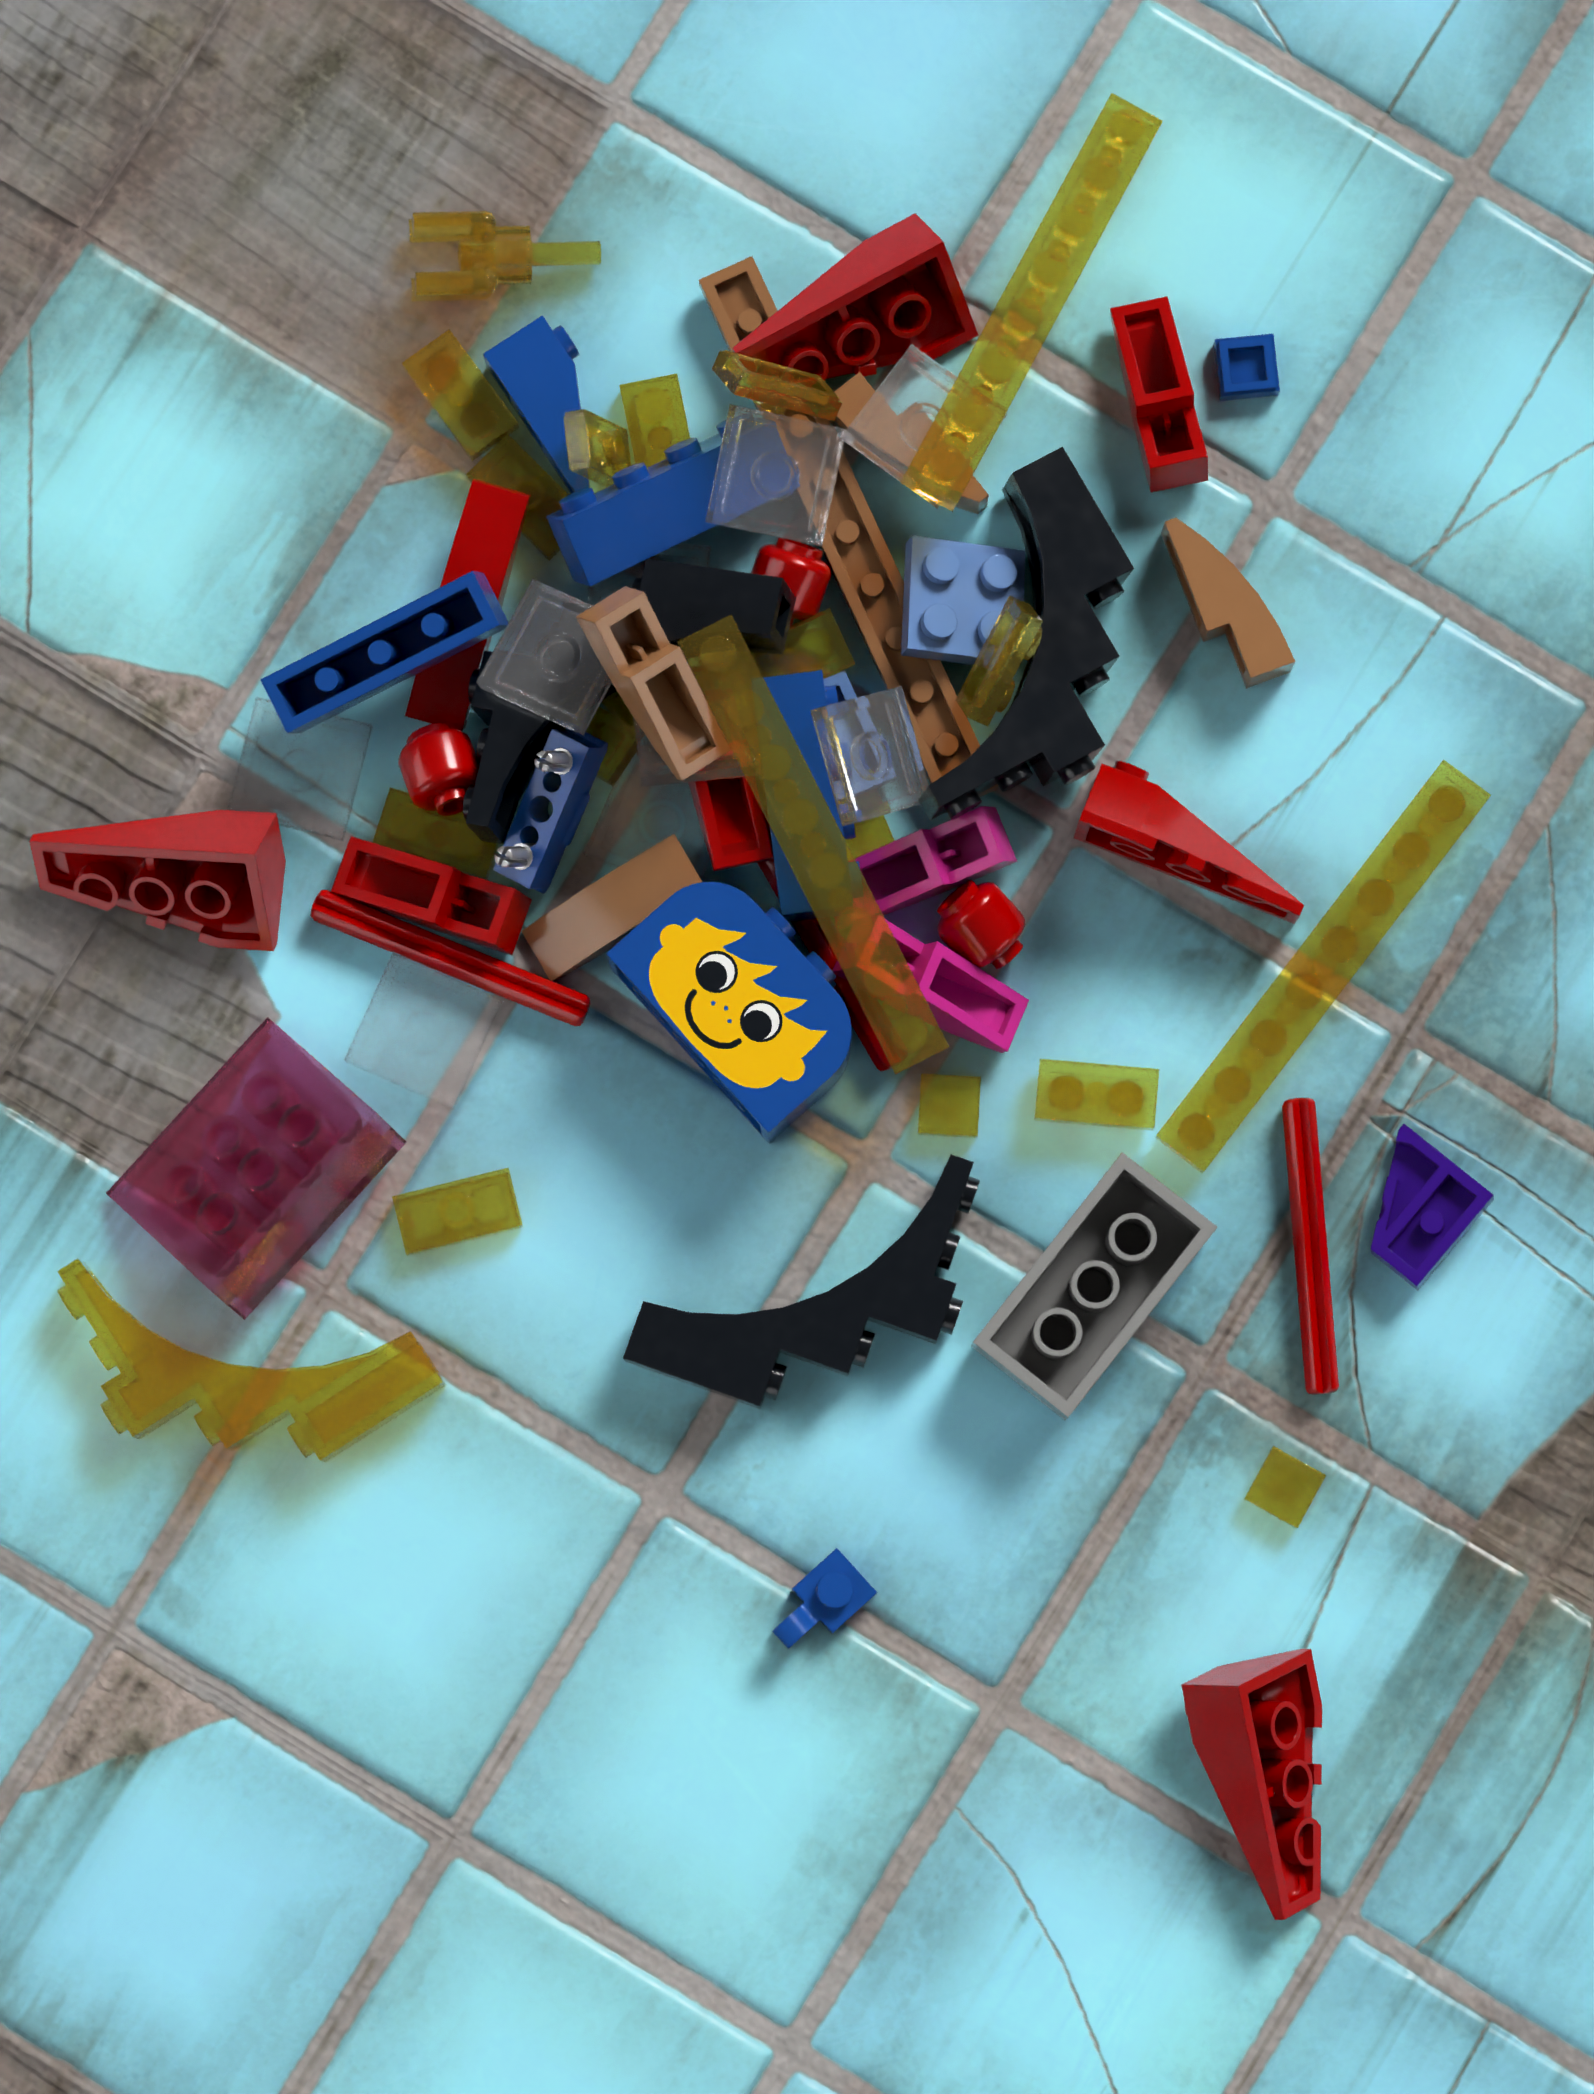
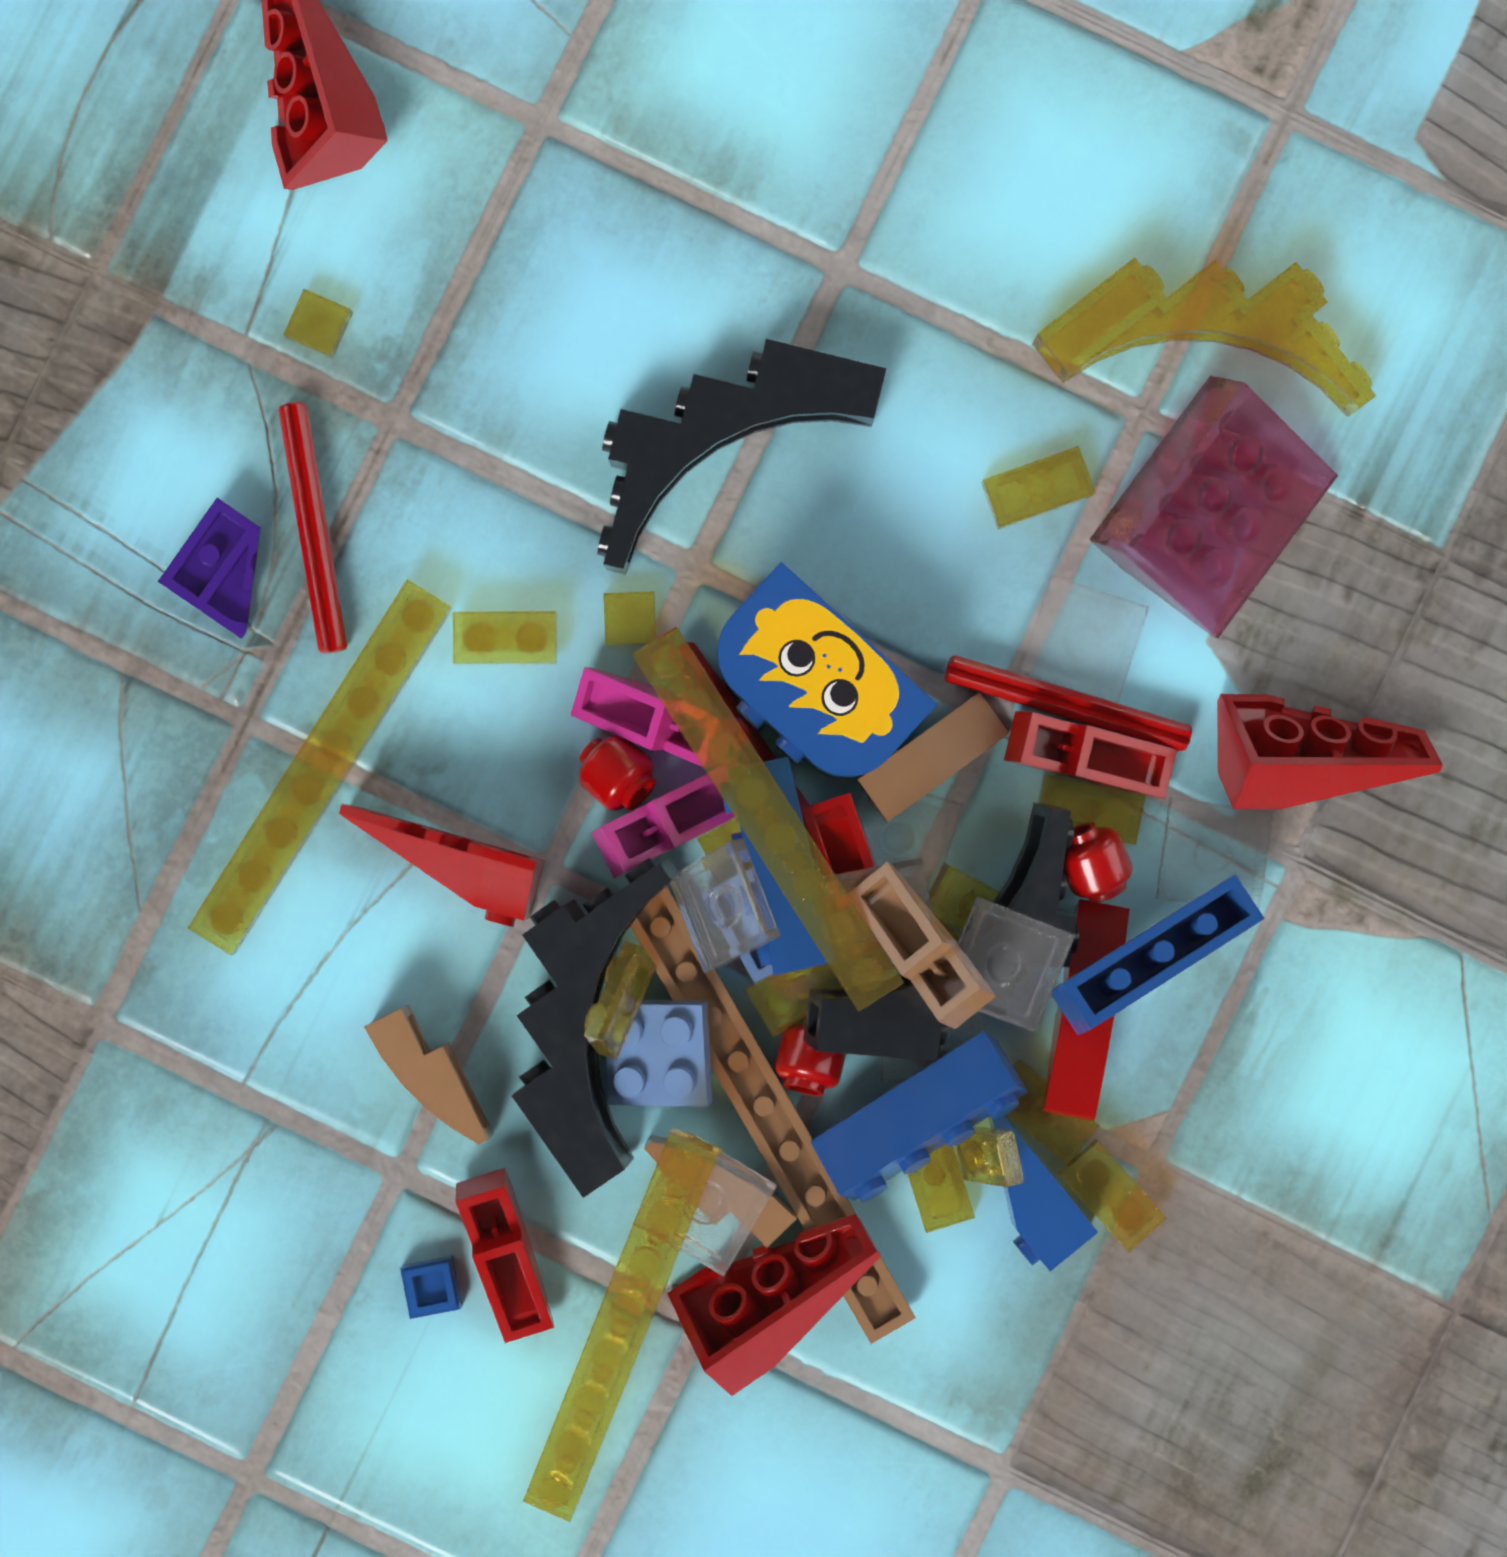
camera: 170 degrees right, 5 degrees up
clear yellow plant [408,211,601,302] -> none
blue piece [493,724,608,894] -> none
clear tile [705,404,847,546] -> none
clear yellow plate [712,350,842,421] -> none
blue plate [772,1548,877,1649] -> none
light grey brick [971,1152,1217,1420] -> none

